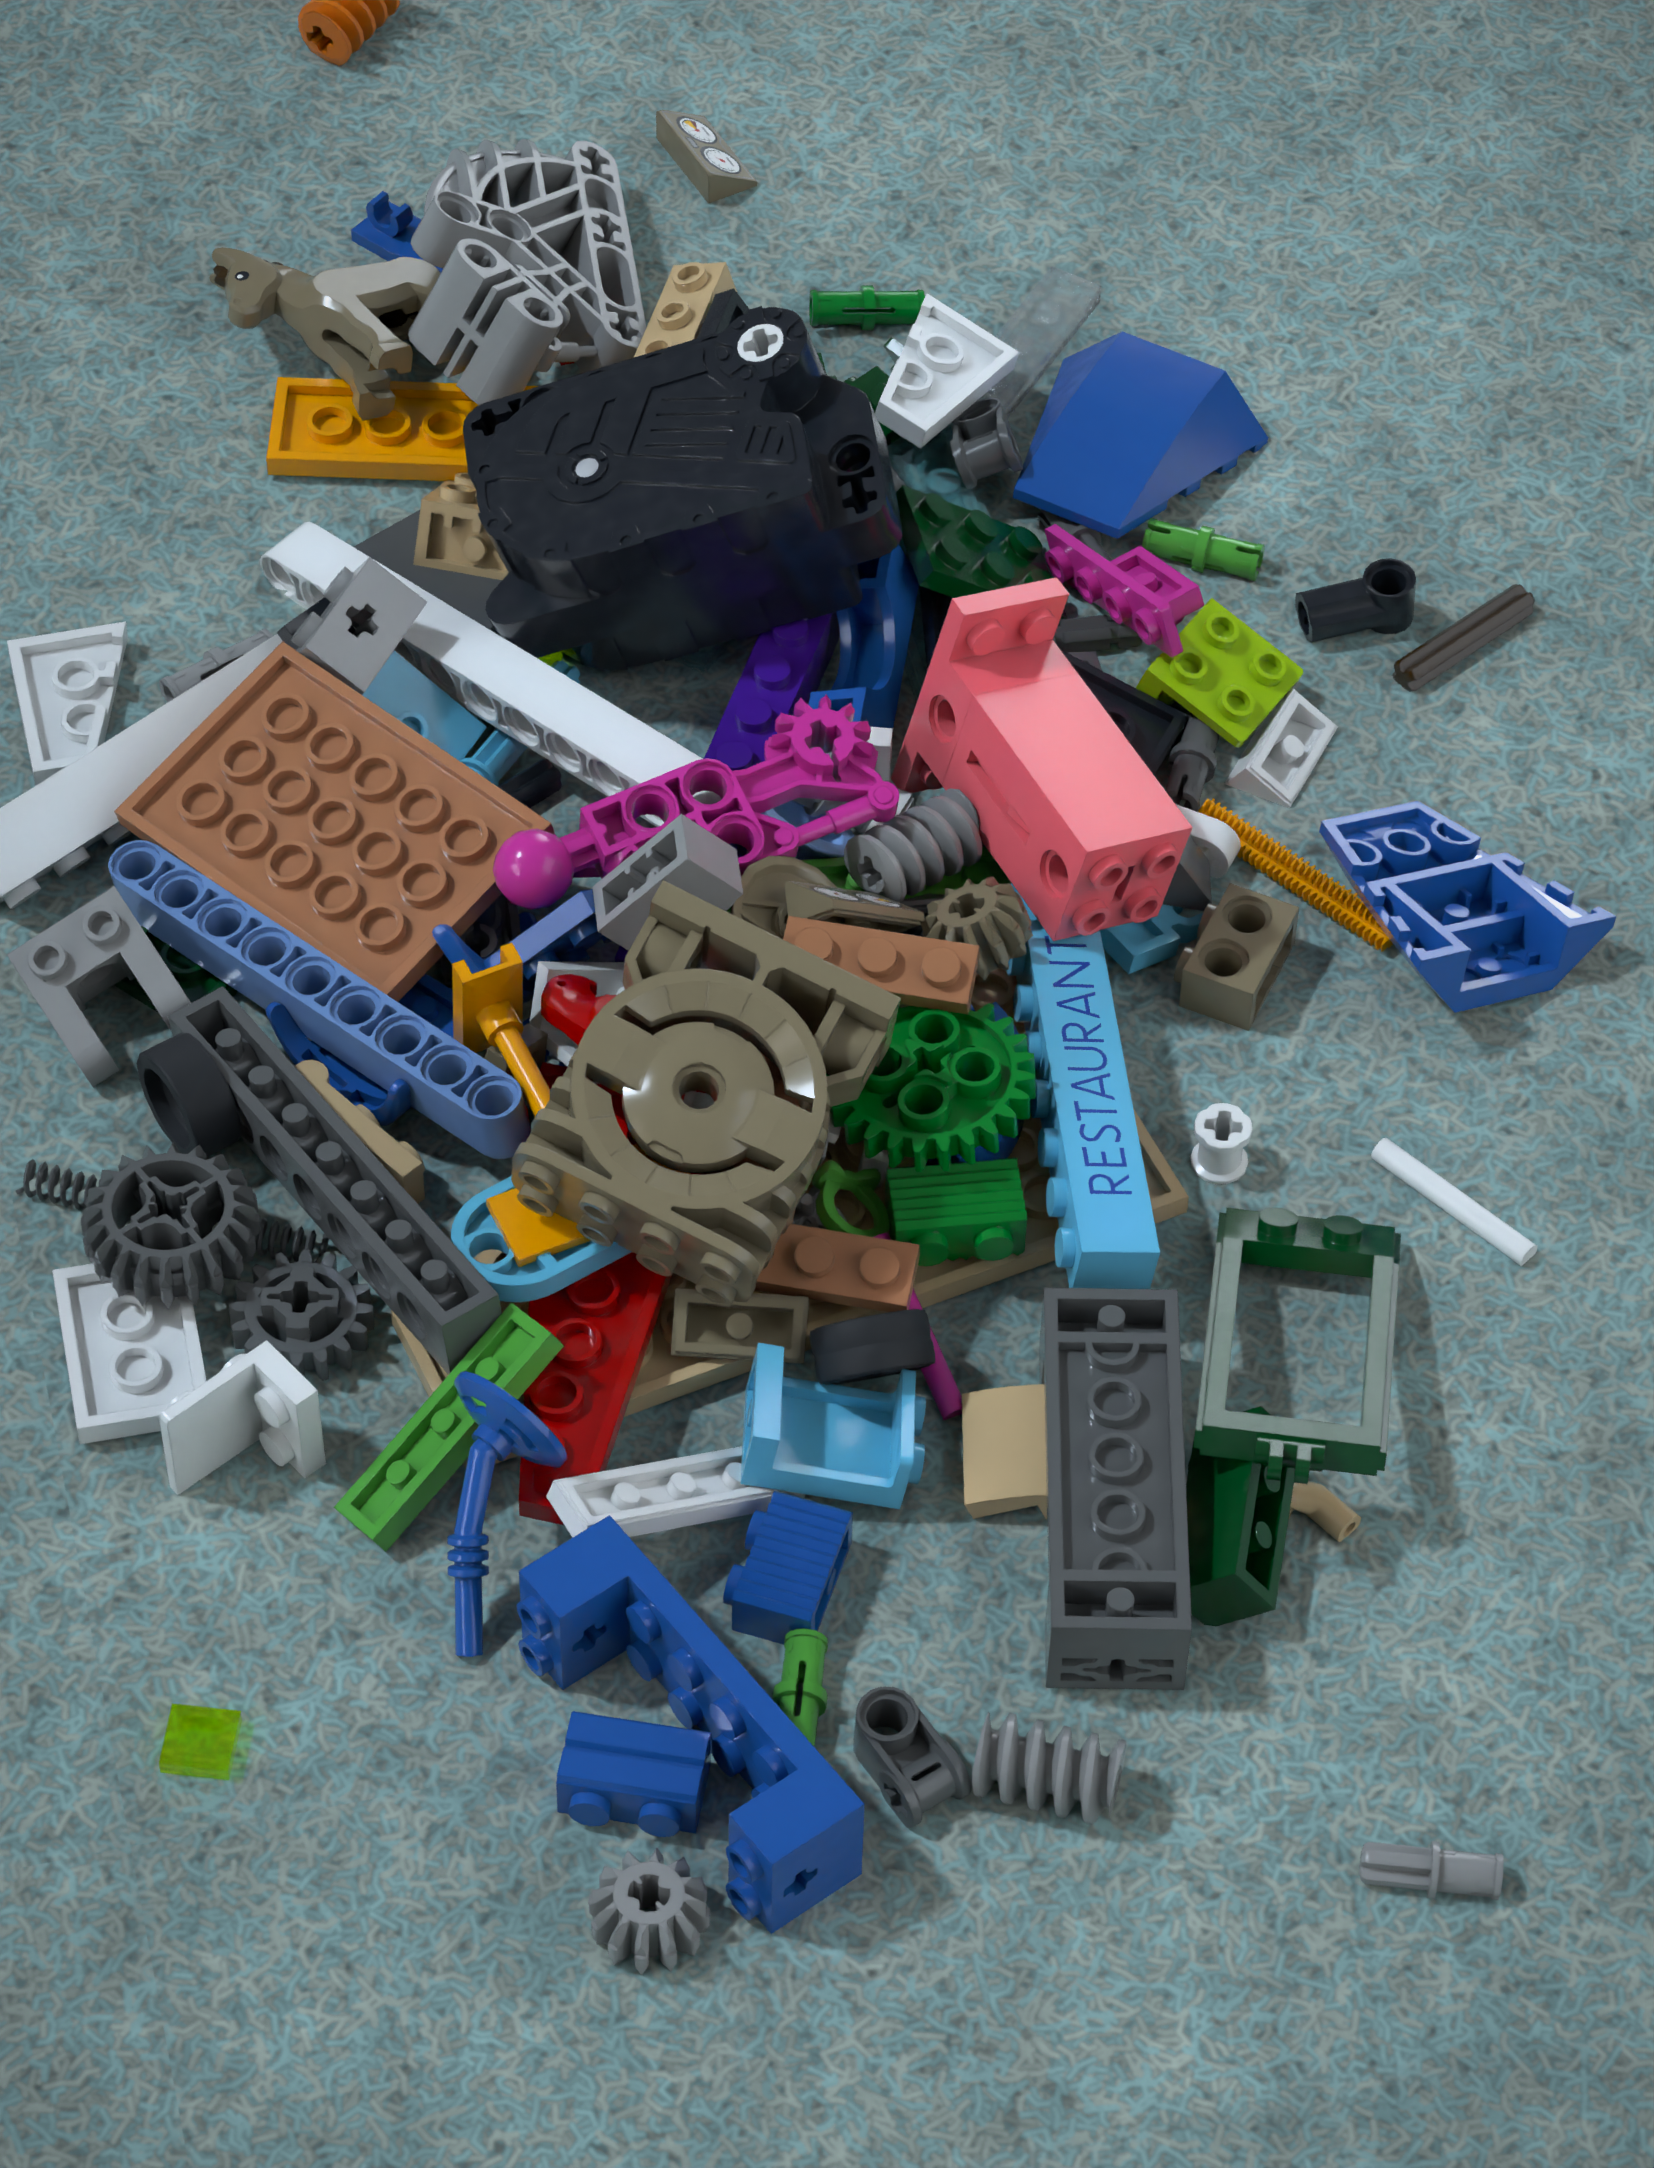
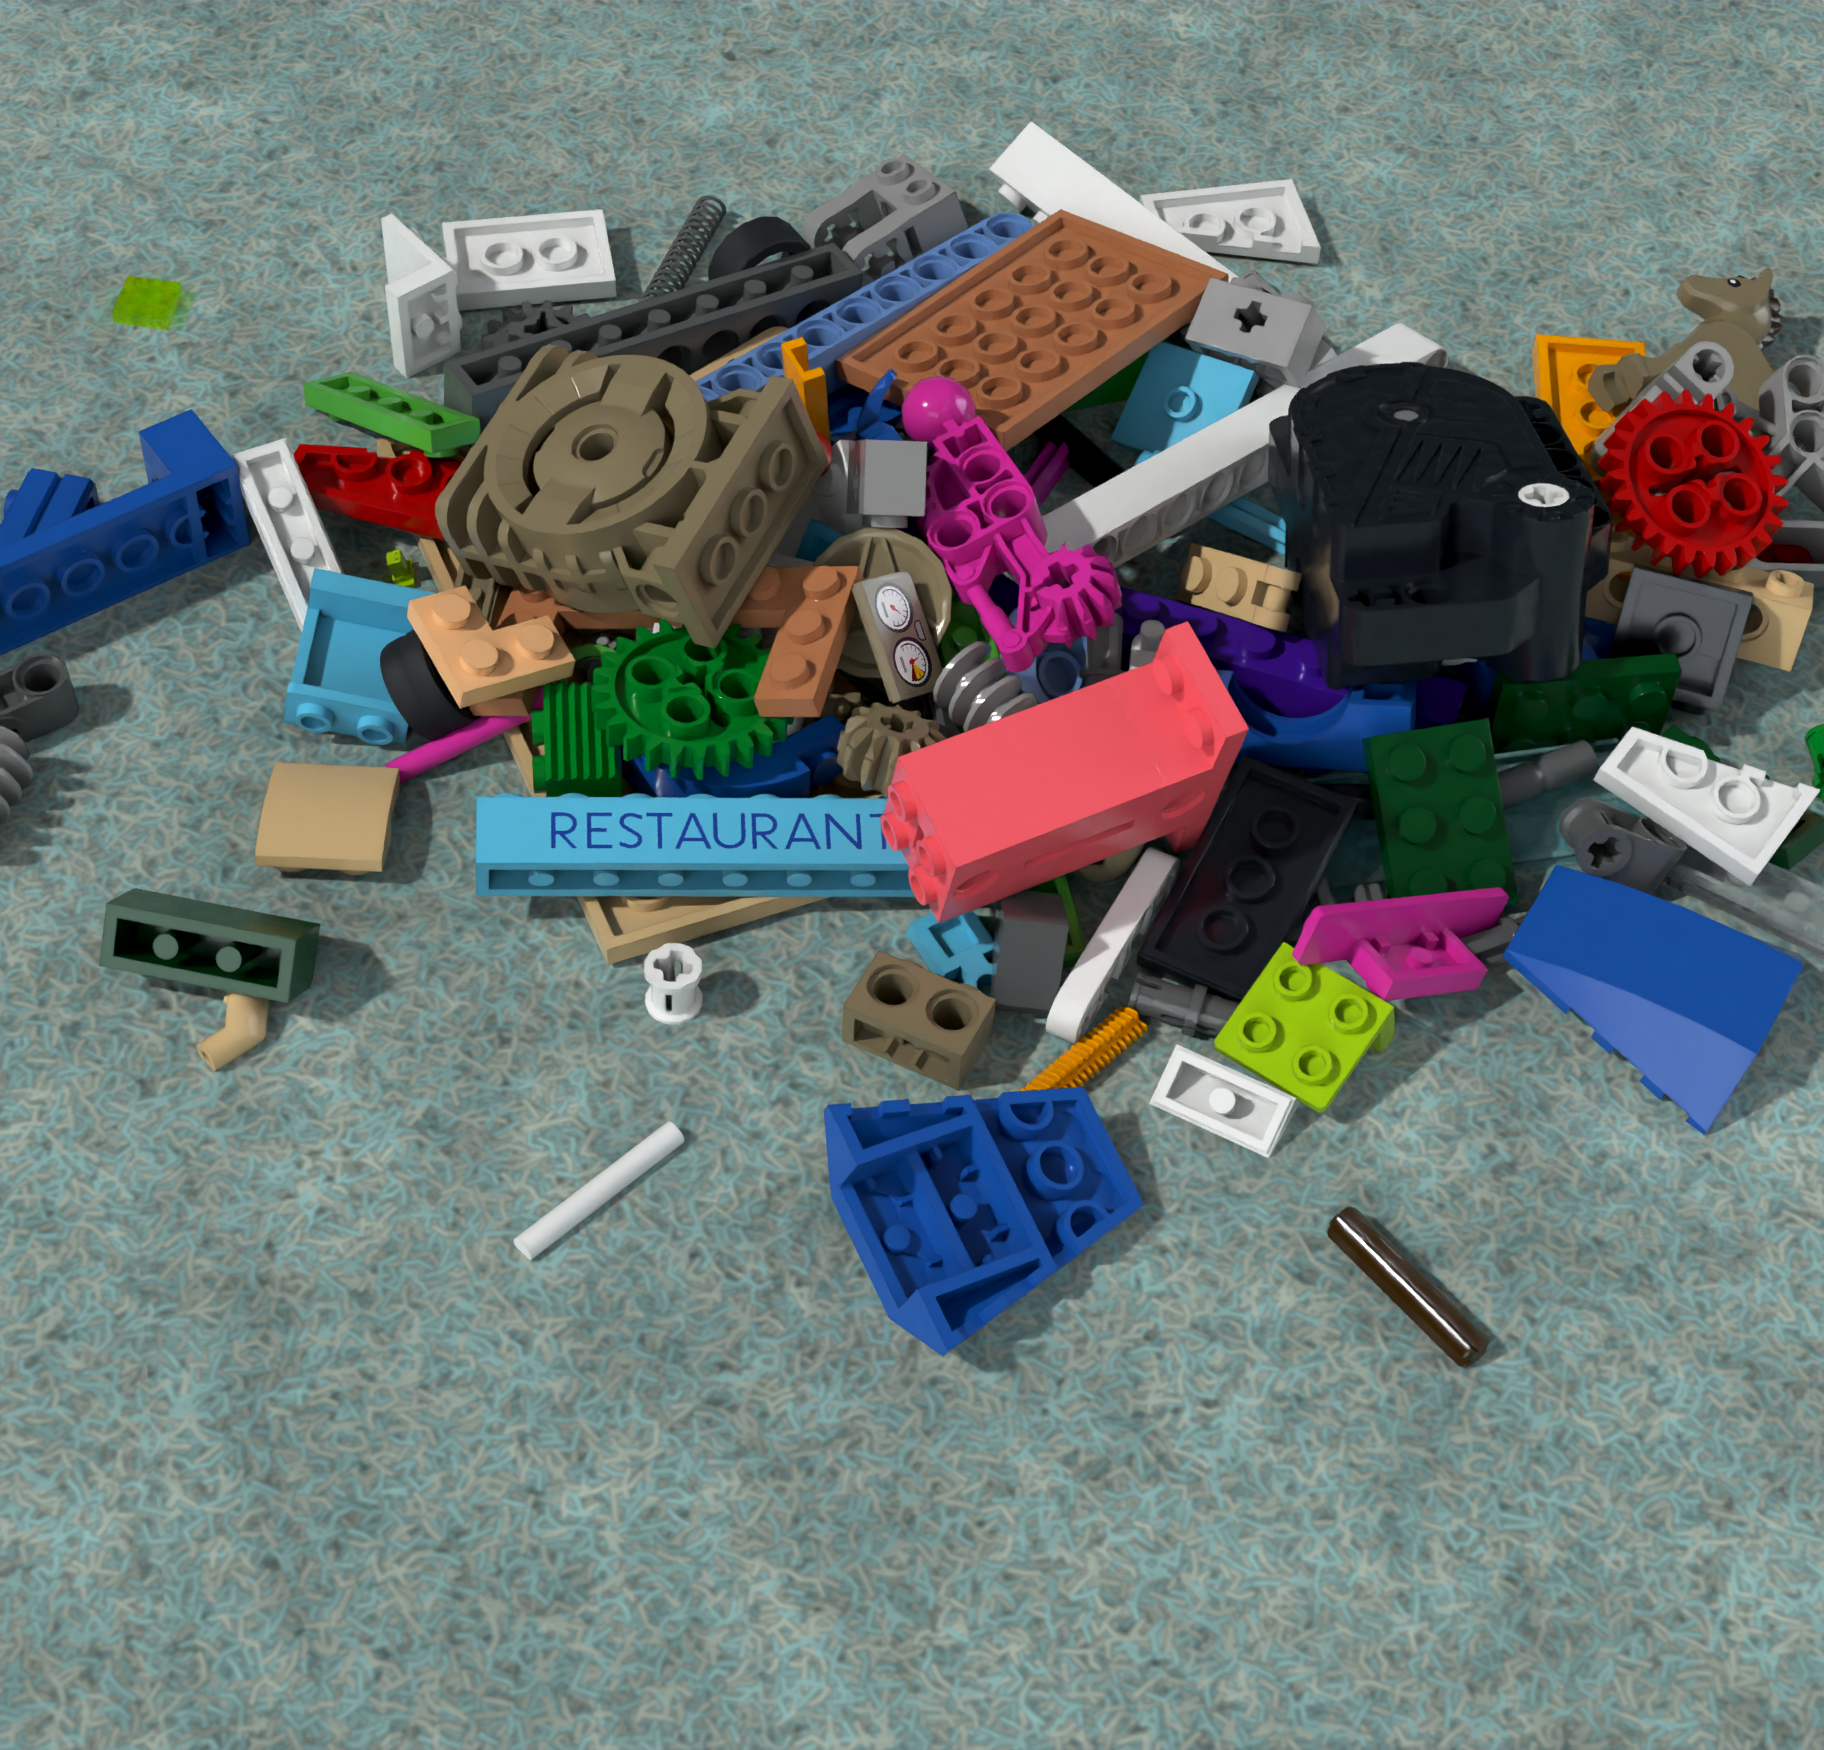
camera: 90 degrees right, 0 degrees up
dark grey gear [81,1142,261,1309] -> none
blue dish [447,1371,567,1657] -> none
blue brick [723,1491,853,1645] -> none
bright green pin [772,1629,828,1747] -> none
dark grey plate [1039,1288,1192,1690] -> none
bright green pin [1142,518,1265,581] -> none
animal [1193,1208,1401,1484] -> none
black piece [1295,558,1416,643] -> none
none -> lime piece [386,549,416,588]
none -> light nougat plate [407,585,576,708]
none -> tan plate [1176,543,1302,632]
none -> red gear [1597,390,1789,578]

